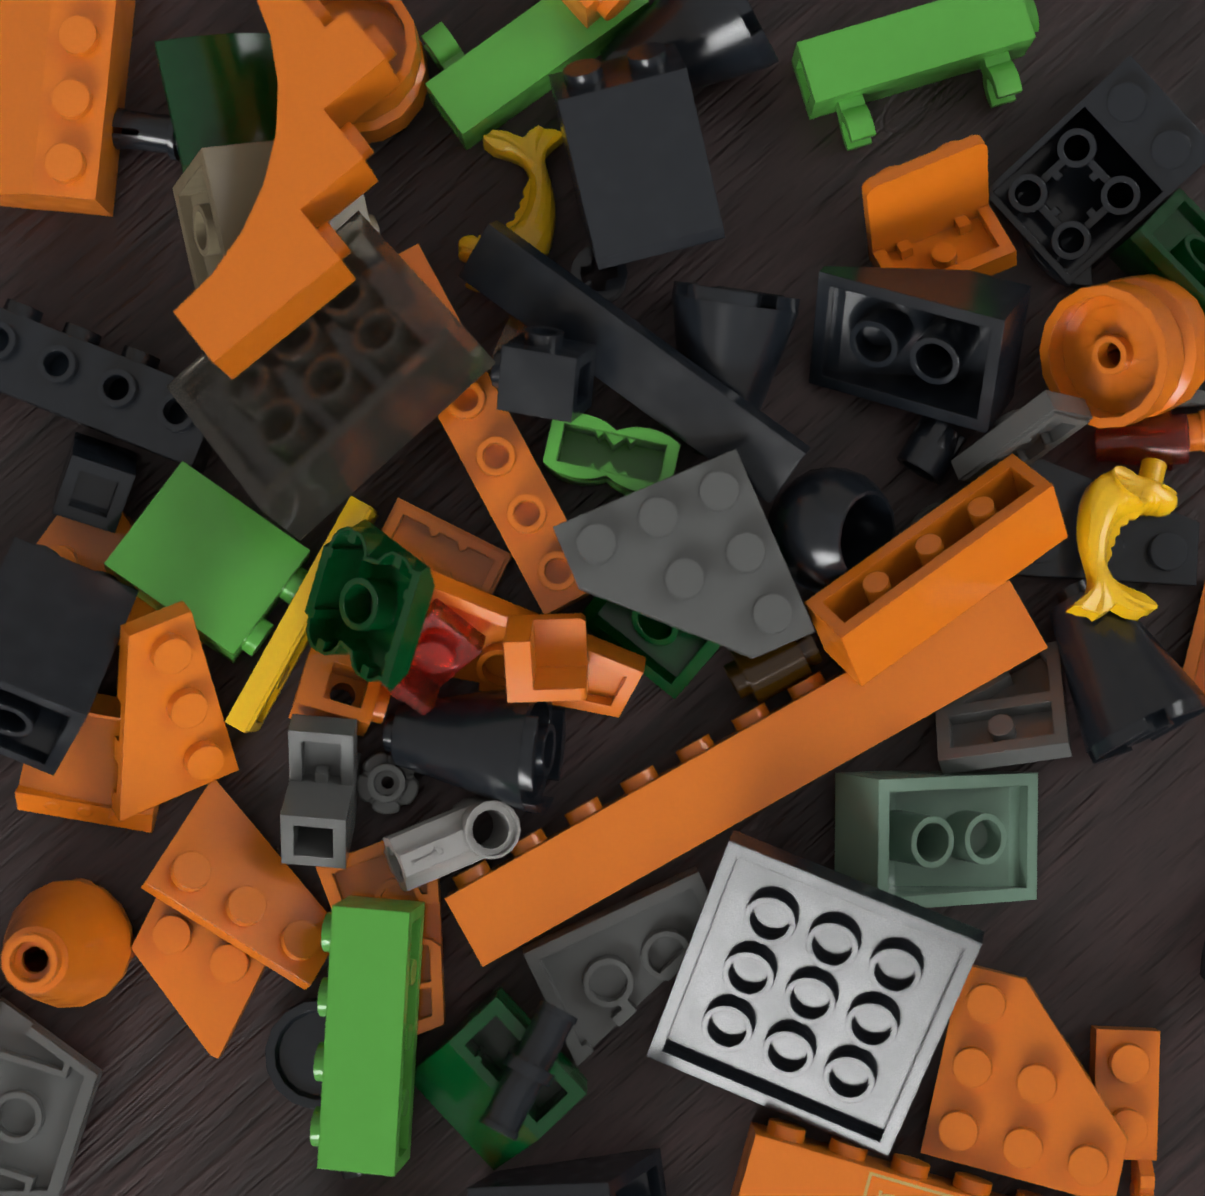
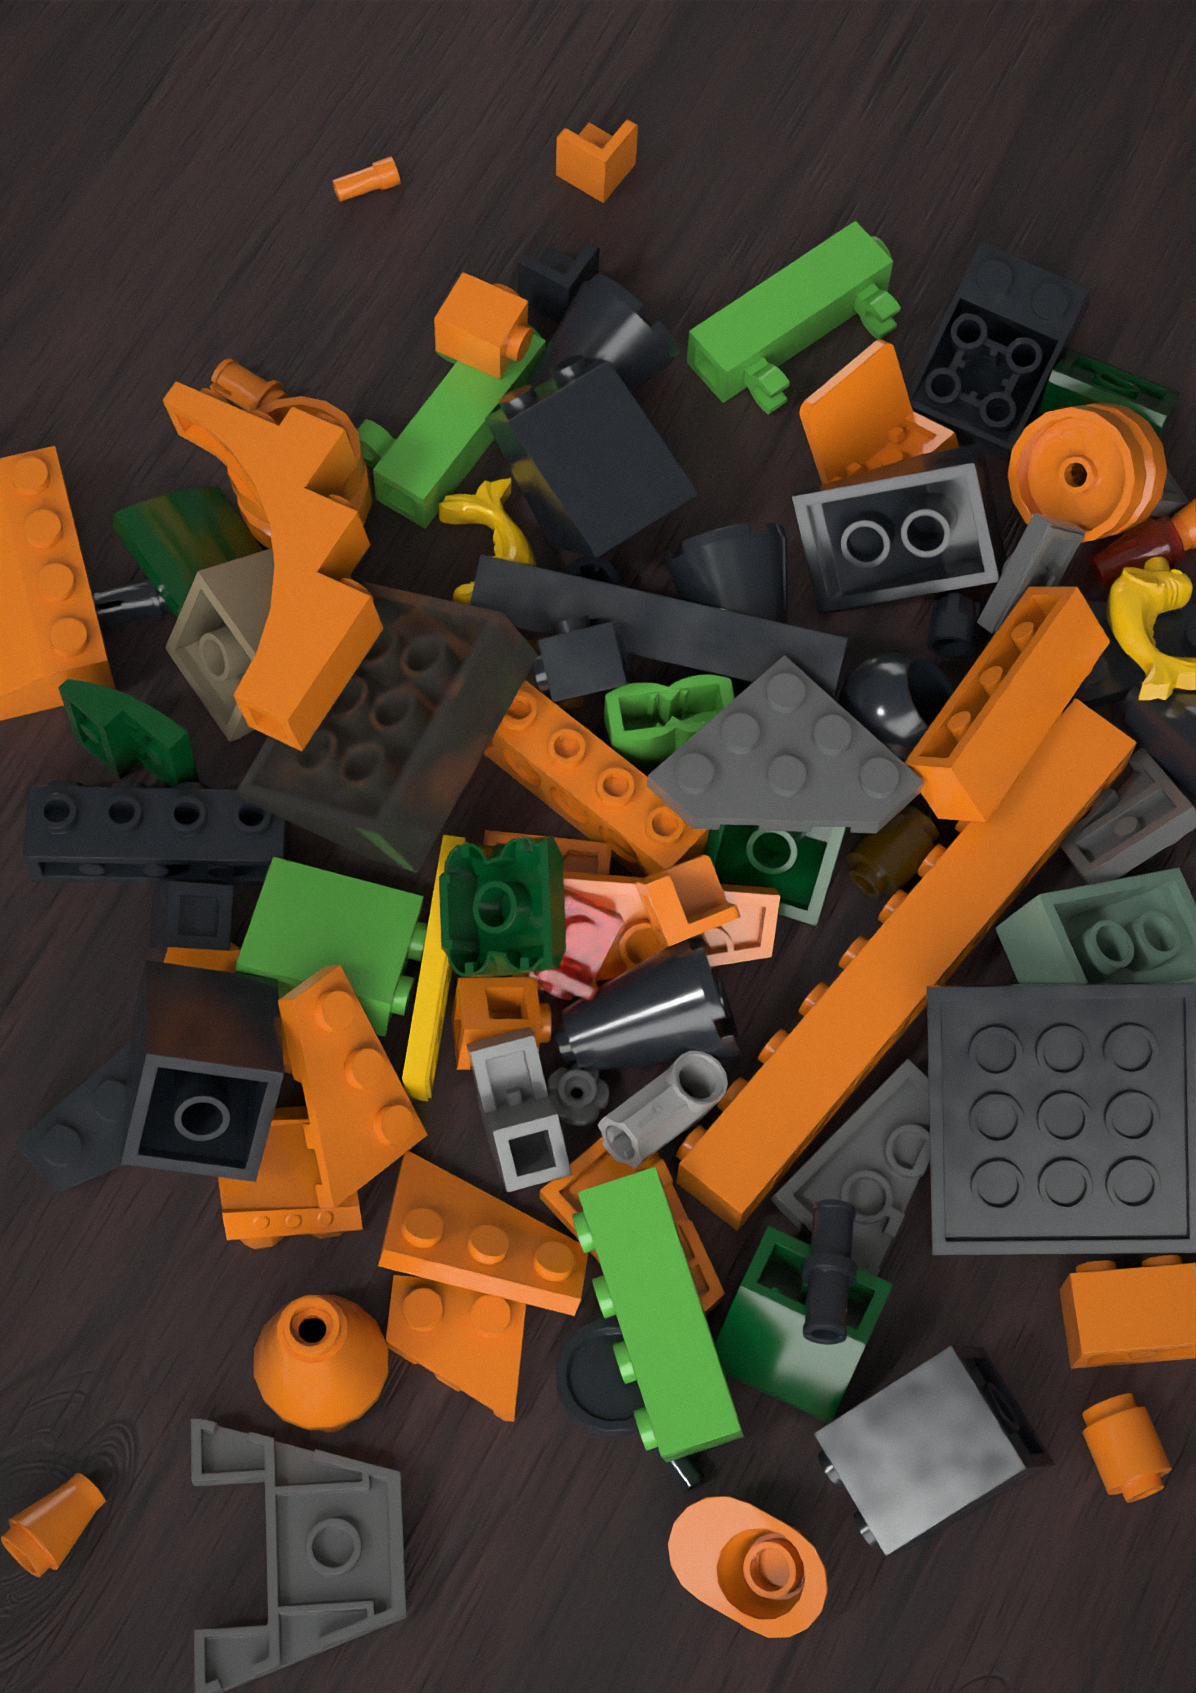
camera: 25 degrees left, 20 degrees down
none -> dark green slope [58,679,200,788]

